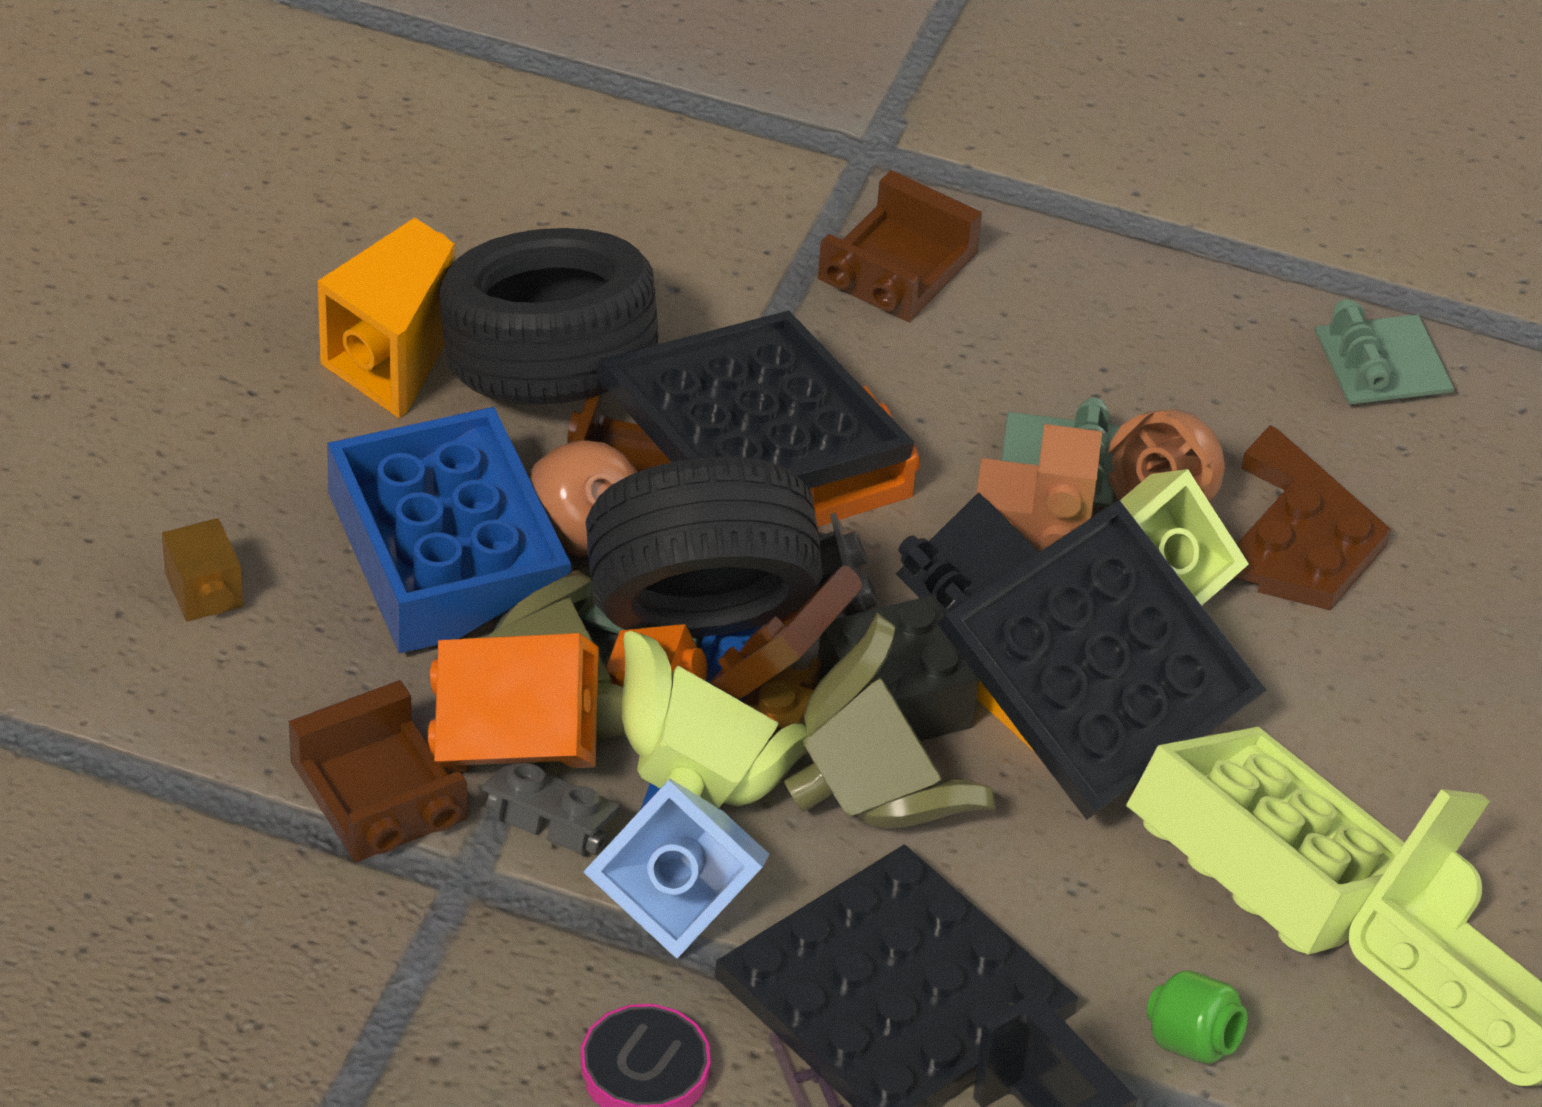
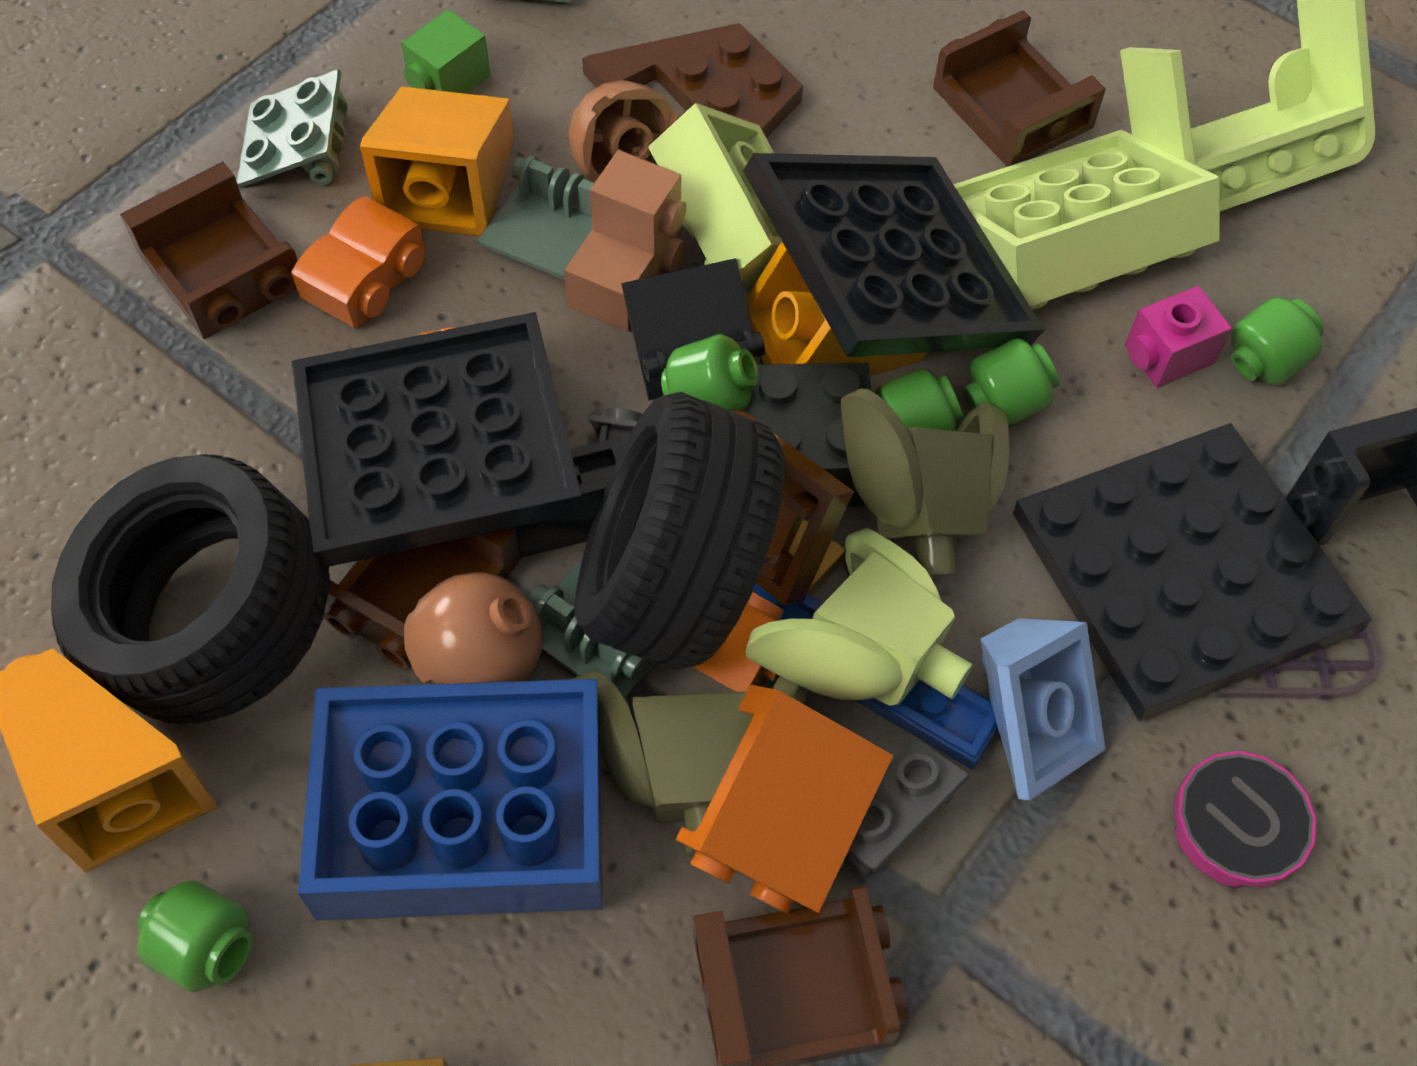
camera: 70 degrees left, 15 degrees up
none -> bright green head [137,880,253,992]
none -> sand green hinge [237,69,348,188]
none -> orange brick [291,195,426,329]
none -> light orange slope [360,86,515,236]
none -> bright green brick [401,9,491,94]
none -> bright green head [661,334,758,411]
none -> bright green head [875,368,963,431]
none -> reddish brown panel [933,10,1106,167]
none -> bright green head [964,338,1059,427]
none -> dark pink brick [1125,285,1232,388]

